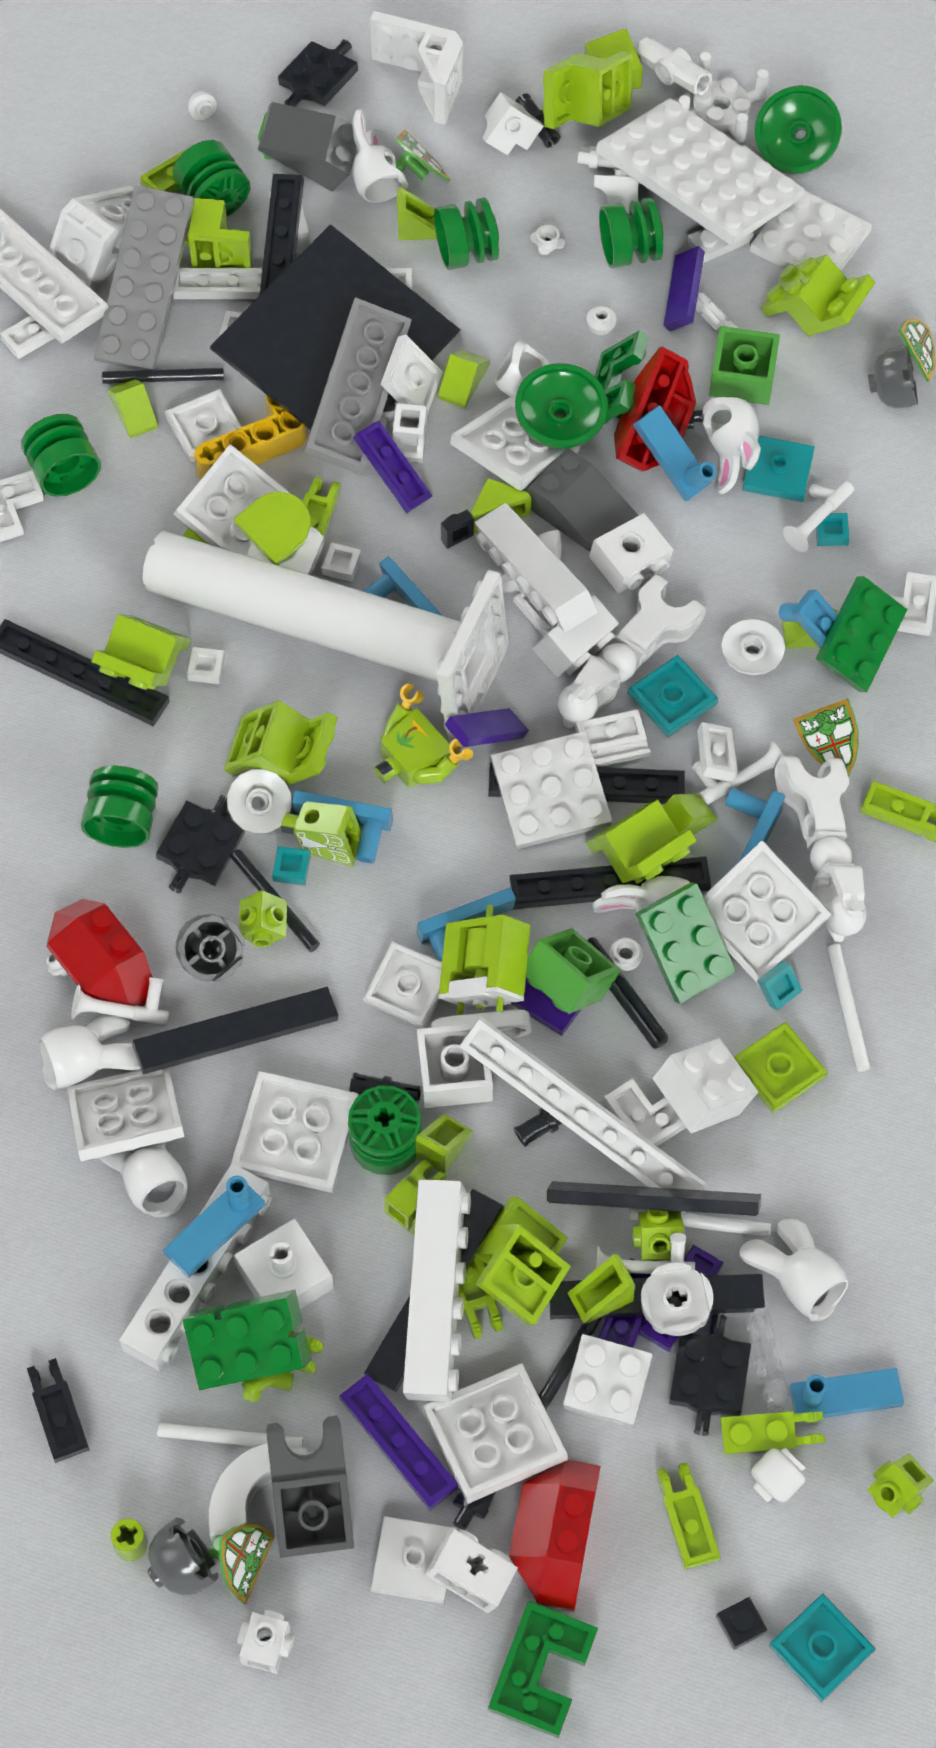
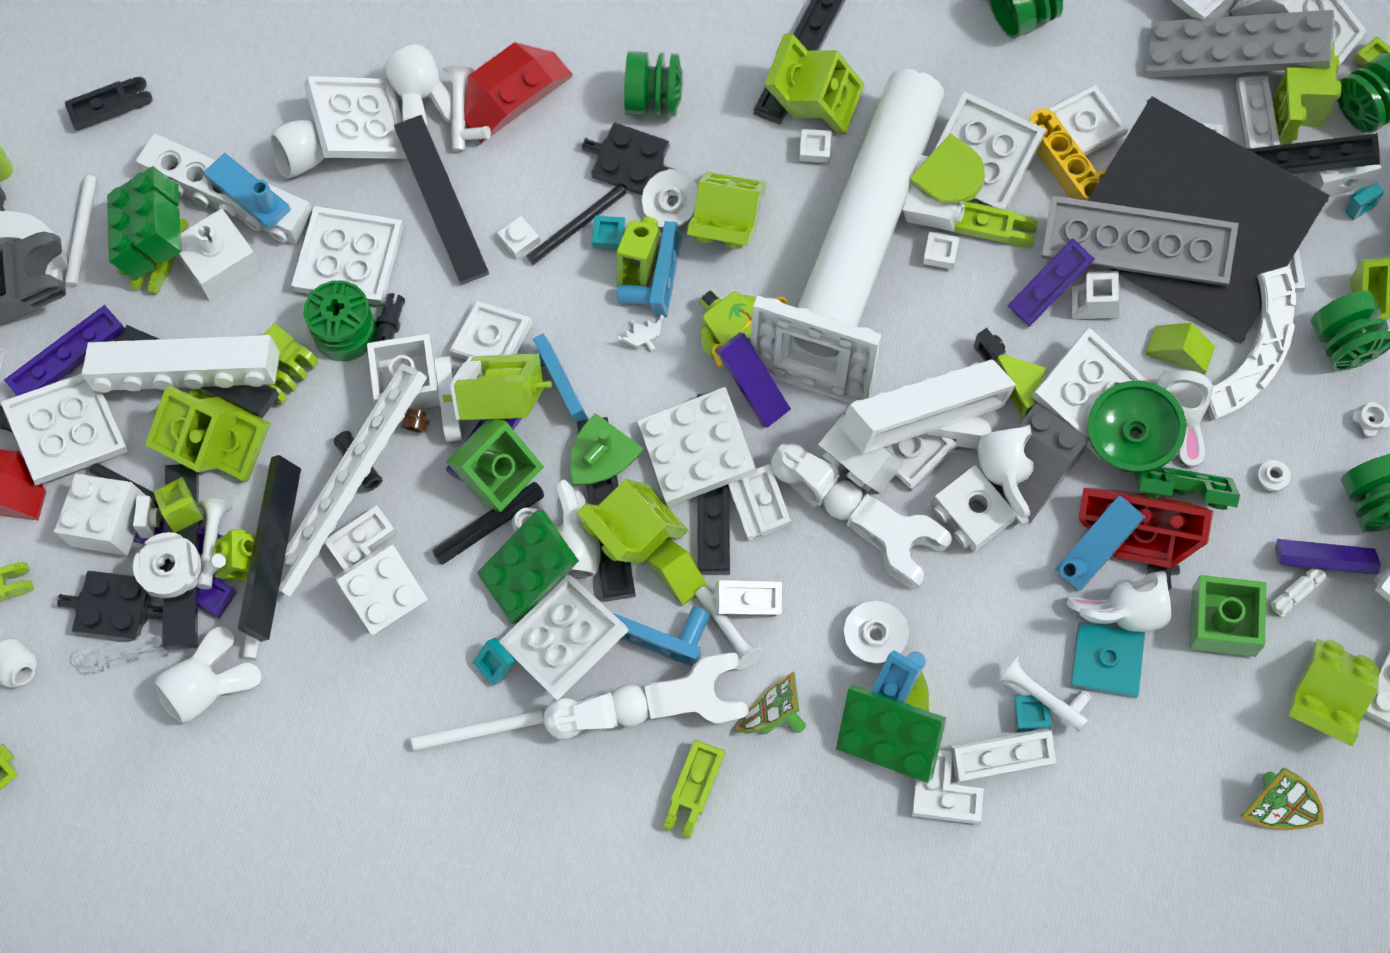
camera: 90 degrees right, 5 degrees up
black bar [102,368,224,384] -> none
lime slope [107,379,158,438] -> none
dark grey cylinder [175,914,245,982] -> none
lime brick [238,890,287,947] -> none
dark azure piece [363,556,443,616] -> none
white plate [380,334,443,414] -> none
lime slope [416,1114,473,1174] -> none
teal plate [627,655,719,738] -> none
lime hinge [720,1411,826,1454] -> none
lime plate [734,1021,828,1114] -> none
dark azure piece [789,1368,904,1418] -> none
dark grey cylinder [868,346,918,408] -> none
none -> white plate [133,496,161,538]
none -> white plate [497,216,540,259]
none -> bright green shield [570,413,644,485]
none -> white piece [617,315,664,352]
none -> white plate [951,728,1056,782]
none -> white piece [977,425,1034,525]
none -> white tile [1207,265,1296,420]
none -> teal plate [1345,183,1385,221]

